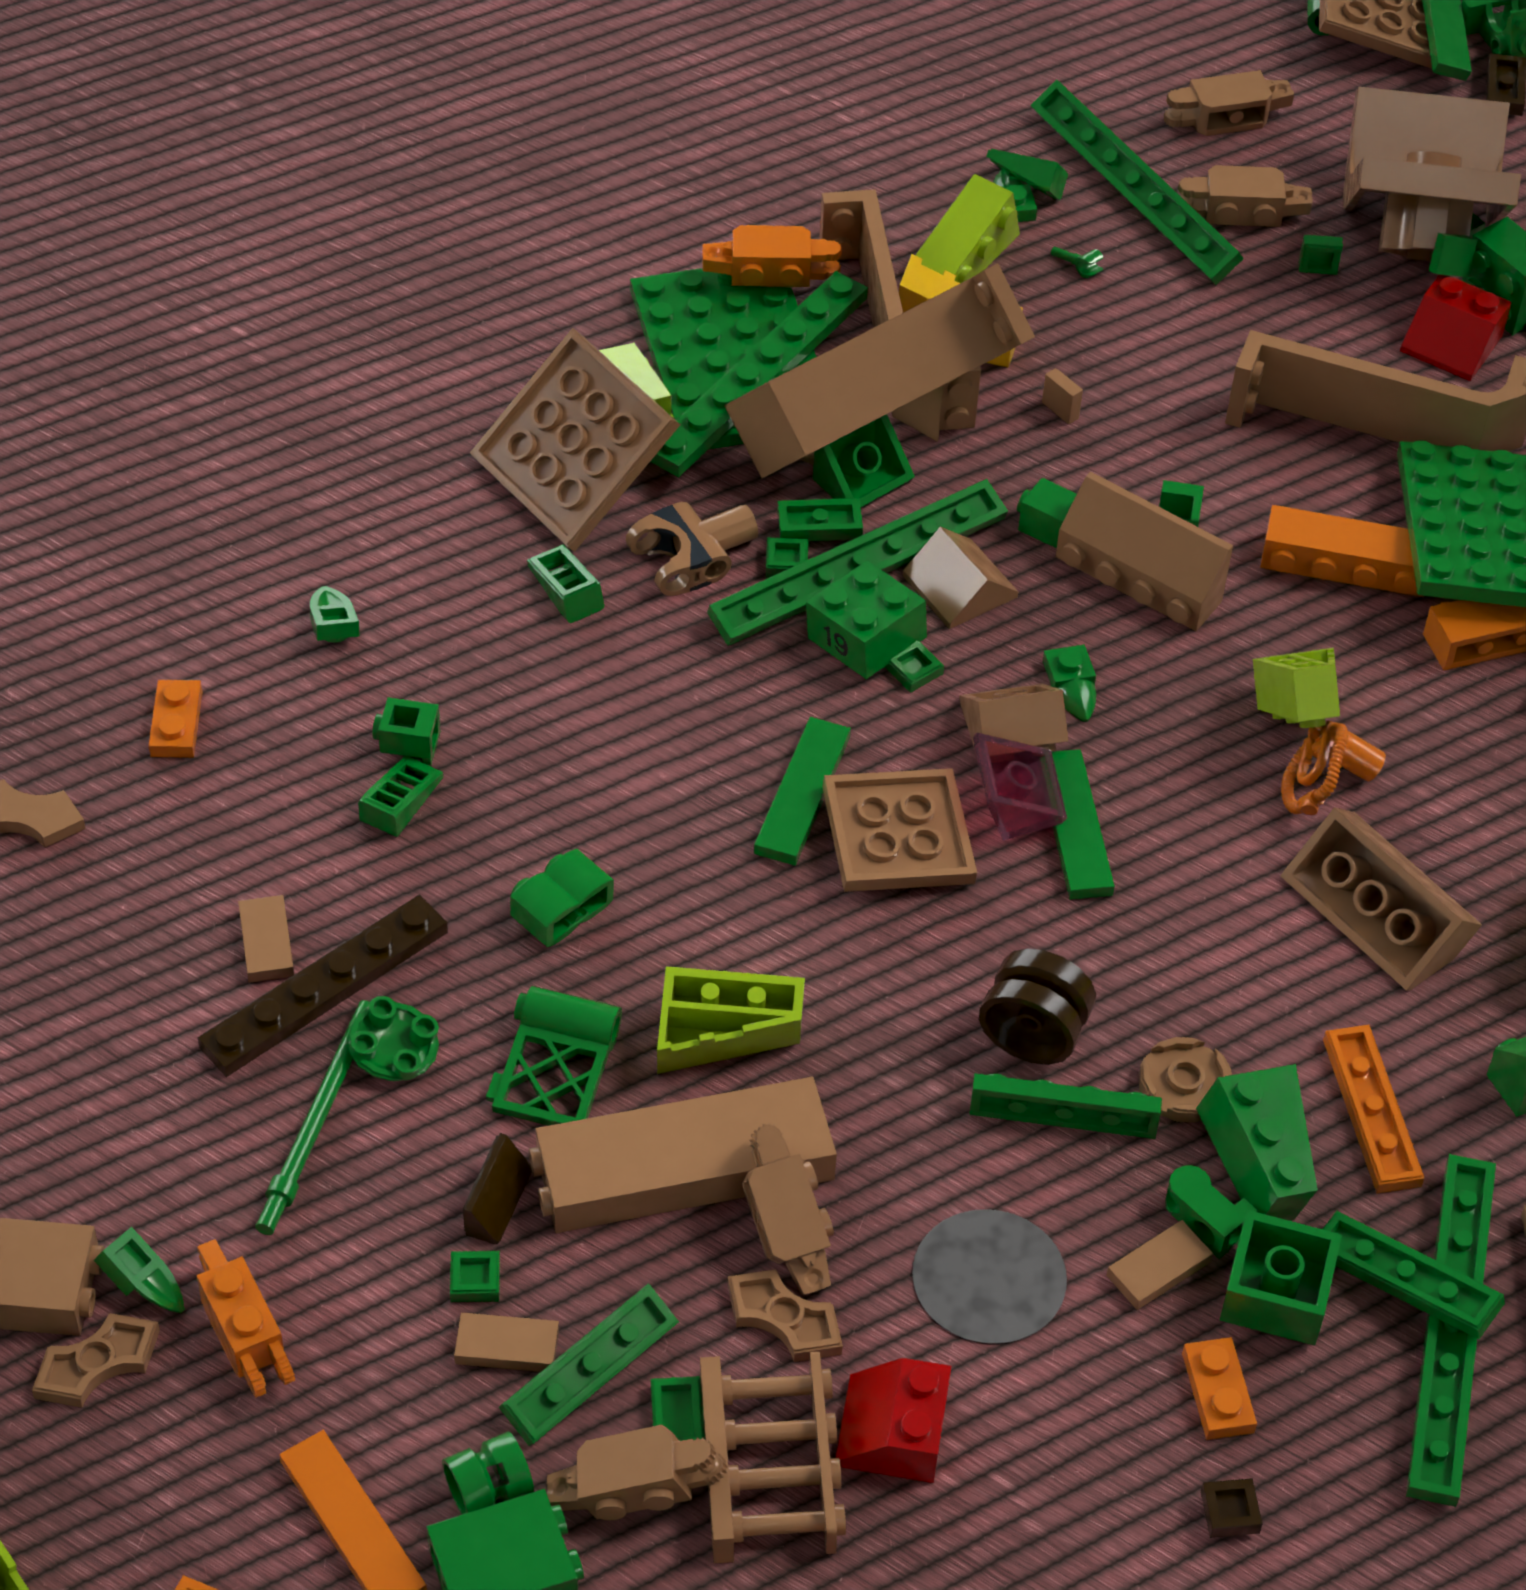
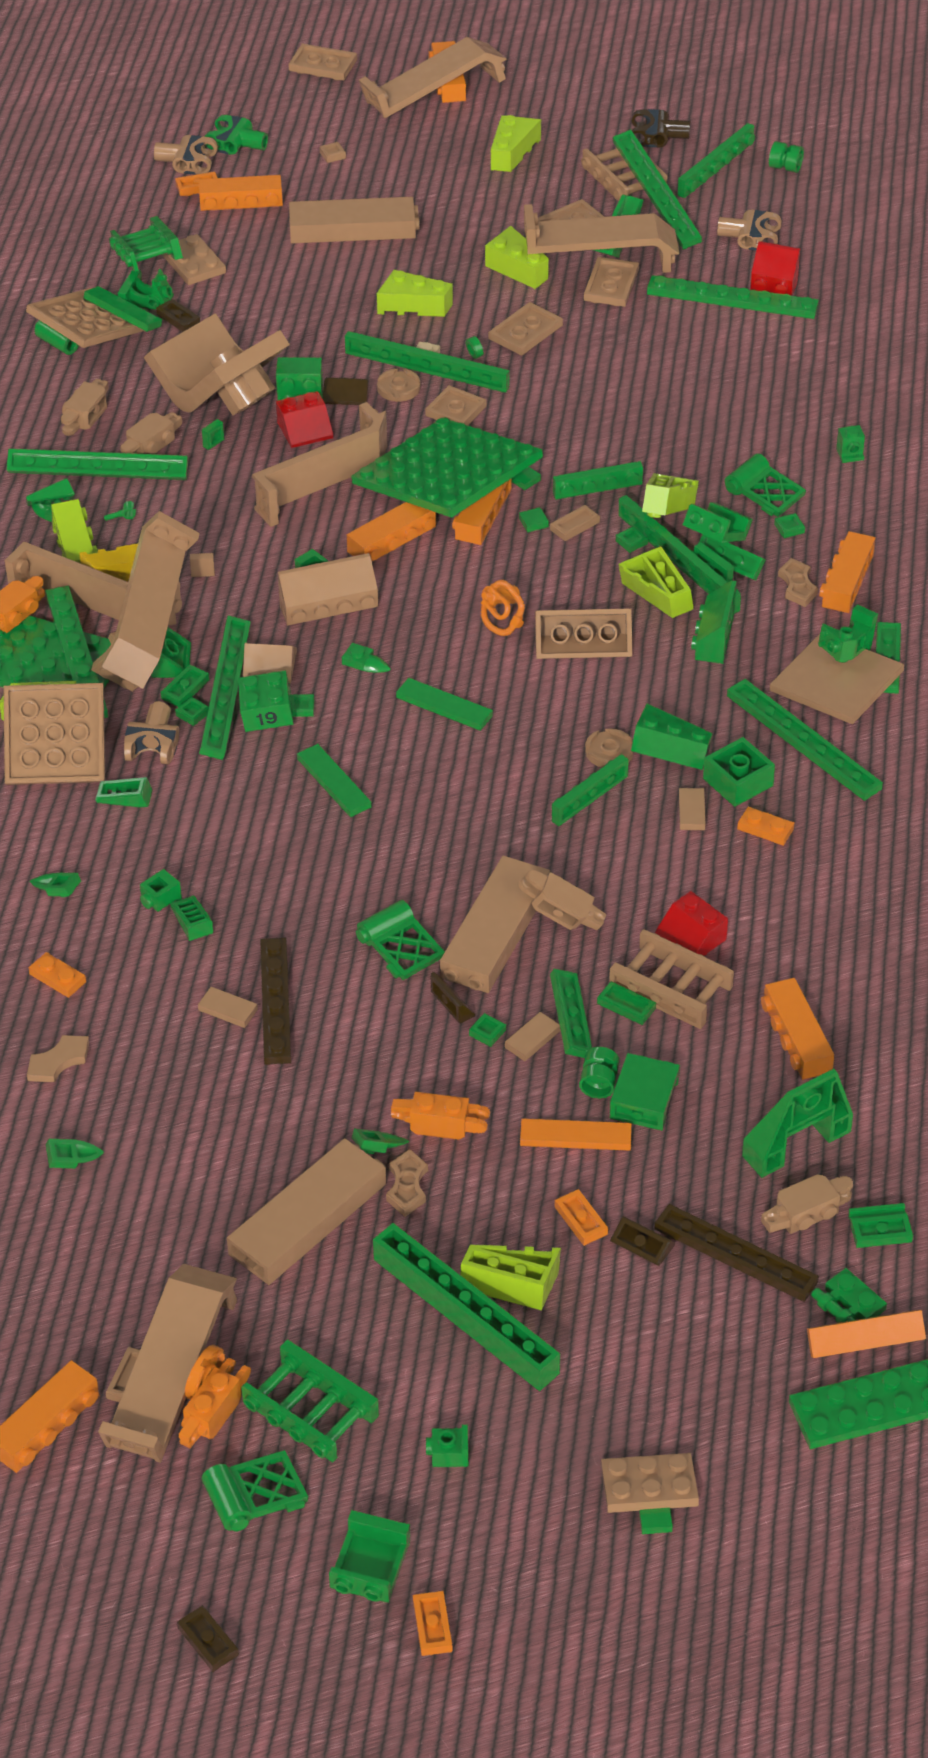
camera: 50 degrees left, 5 degrees down
green bar [255,1000,370,1235] -> none
green dish [347,996,439,1081] -> none
green brick [510,849,614,947] -> none
medium nougat hinge [547,1425,728,1520] -> none
lime wedge [657,966,805,1074] -> none
medium nougat tile [727,1269,843,1362] -> none
medium nougat plate [822,768,977,892] -> none
flat silver sticker [912,1209,1067,1344] -> none
medium nougat slope [959,683,1068,759] -> none
clear pink slope [973,733,1067,841] -> none
dark brown wheel [978,948,1097,1065] -> none
green brick [1017,478,1077,549] -> none
green leg [1165,1165,1258,1259] -> none
dark brown plate [1200,1478,1263,1538] -> none
lime wedge [1253,648,1340,728] -> none
orange tile [1323,1025,1425,1194] -> none
green tile [1323,1211,1505,1340] -> none
green tile [1429,233,1478,277] -> none

